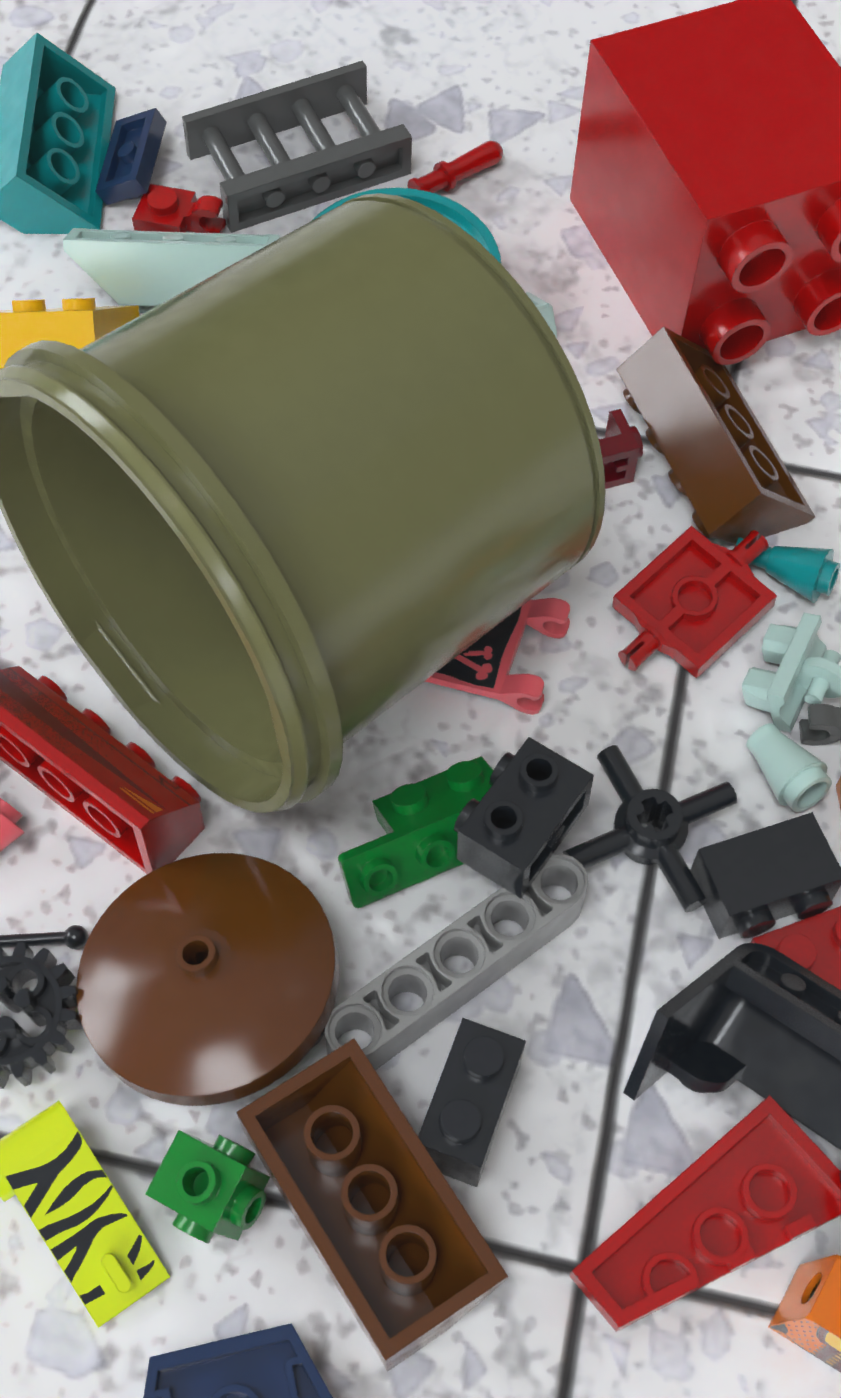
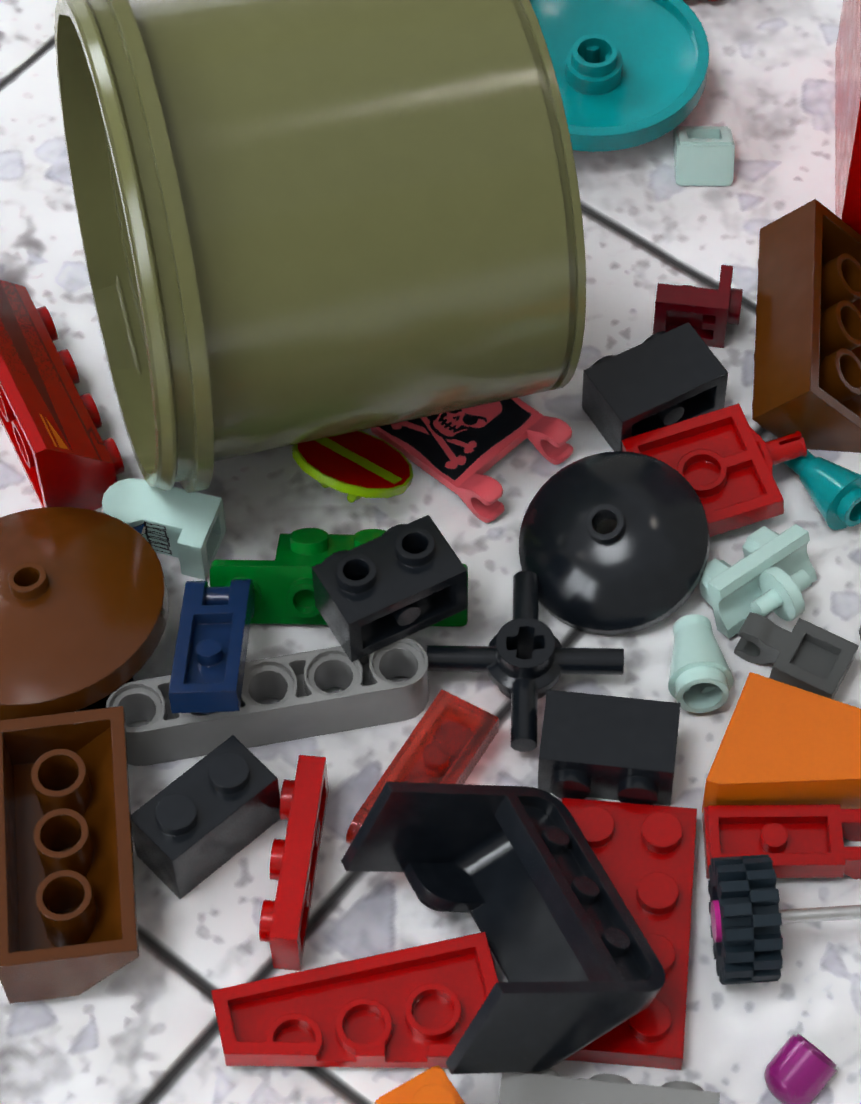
camera: 30 degrees right, 5 degrees down
none -> light aqua leg [102,478,226,580]
none -> dark blue plate [168,579,255,714]
none -> red plate [259,755,329,971]
none -> red piece [292,431,413,503]
none -> clear red plate [346,689,499,844]
none -> black dish [519,451,710,635]
none -> black brick [582,322,728,451]

